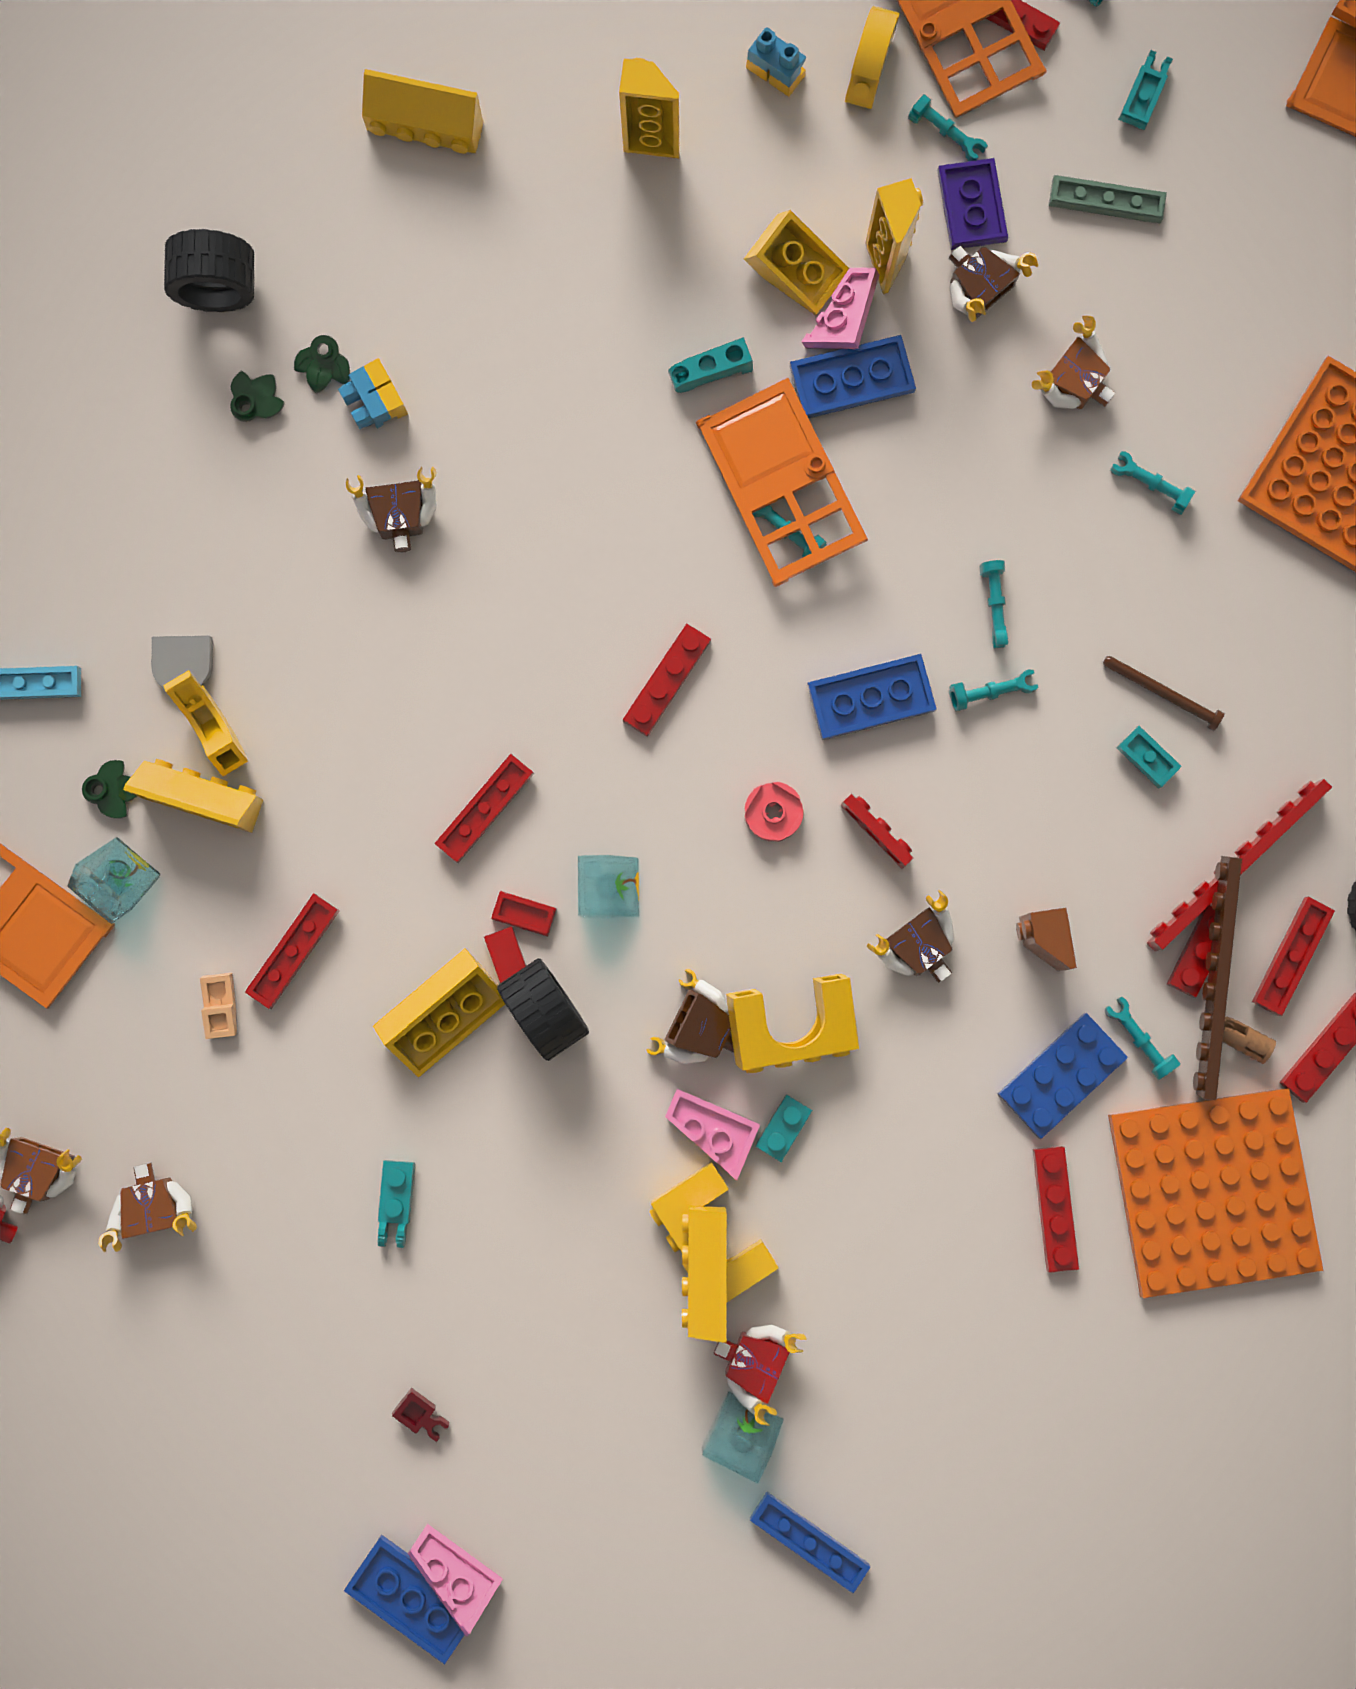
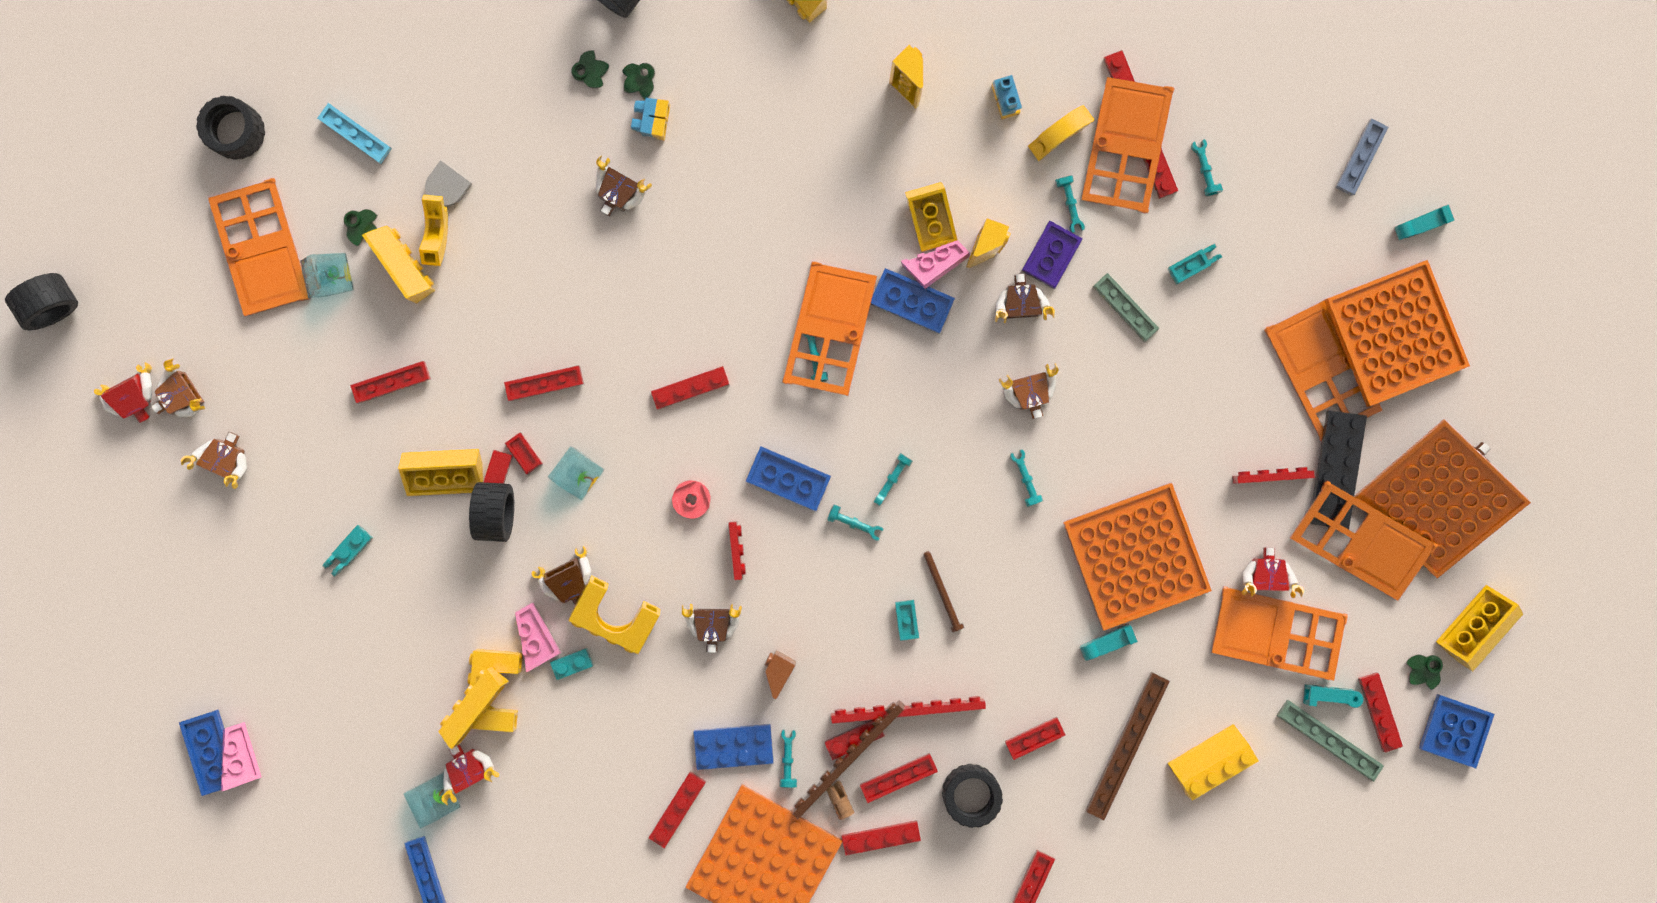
camera: 30 degrees right, 5 degrees up
light nougat slope [200,973,237,1039] -> none
dark red plate [392,1387,449,1442] -> none
teal leg [668,337,753,393] -> none

